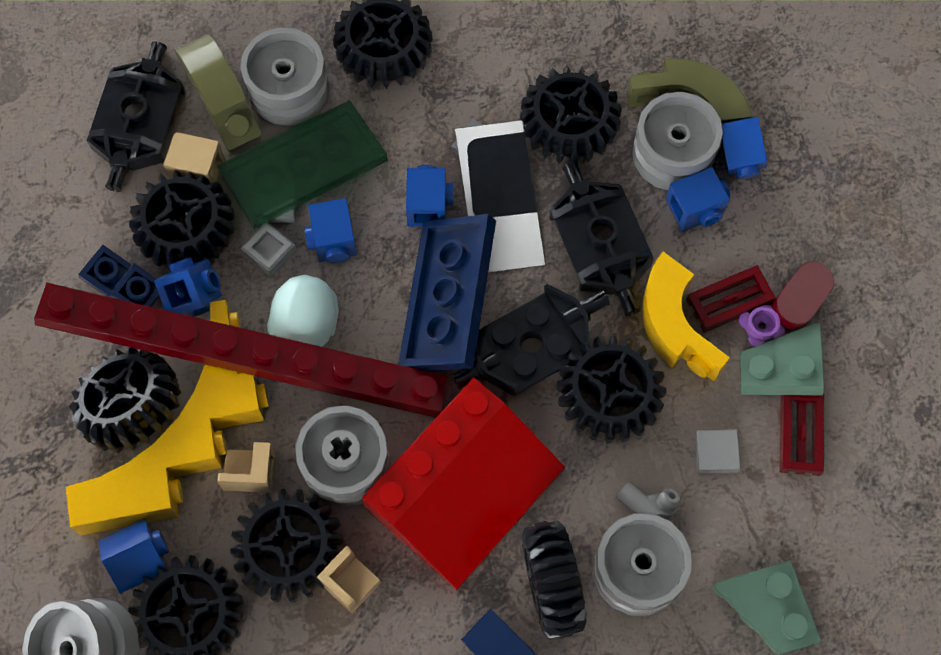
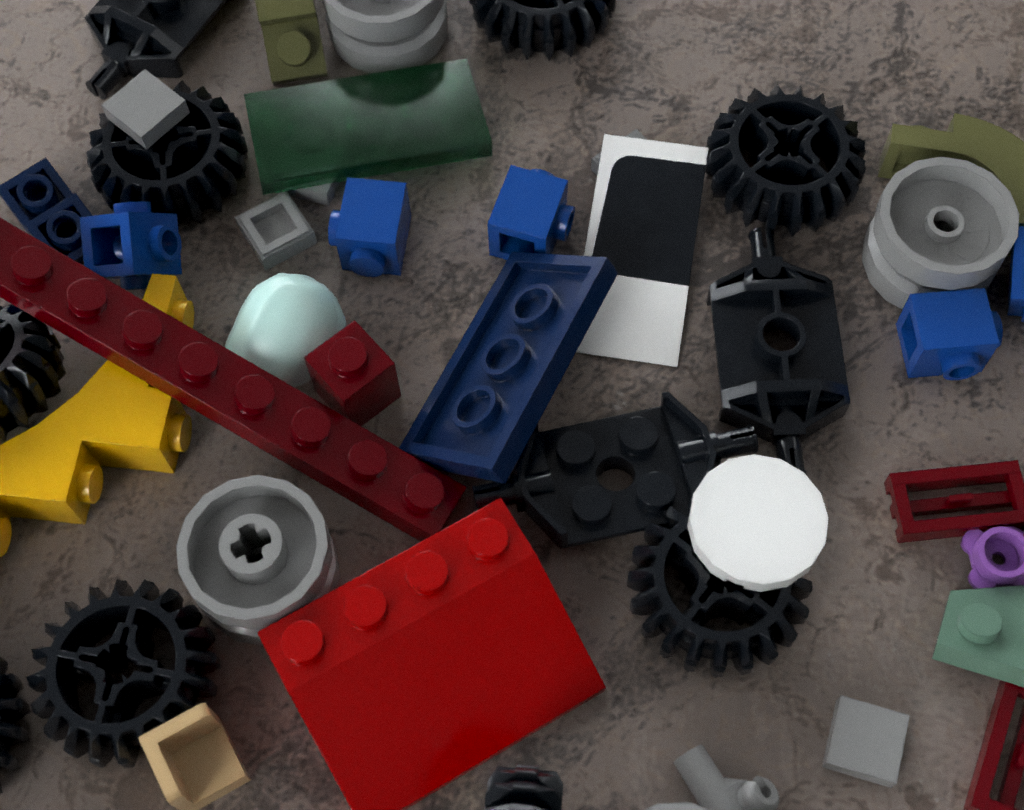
camera: 20 degrees right, 5 degrees down
tan panel [163,132,225,184] -> none
tan panel [217,442,276,493] -> none
yellow arch [642,252,730,382] -> none
none -> light grey tile [101,69,190,150]
none -> dark red brick [304,320,401,426]
none -> white tile [687,454,829,592]

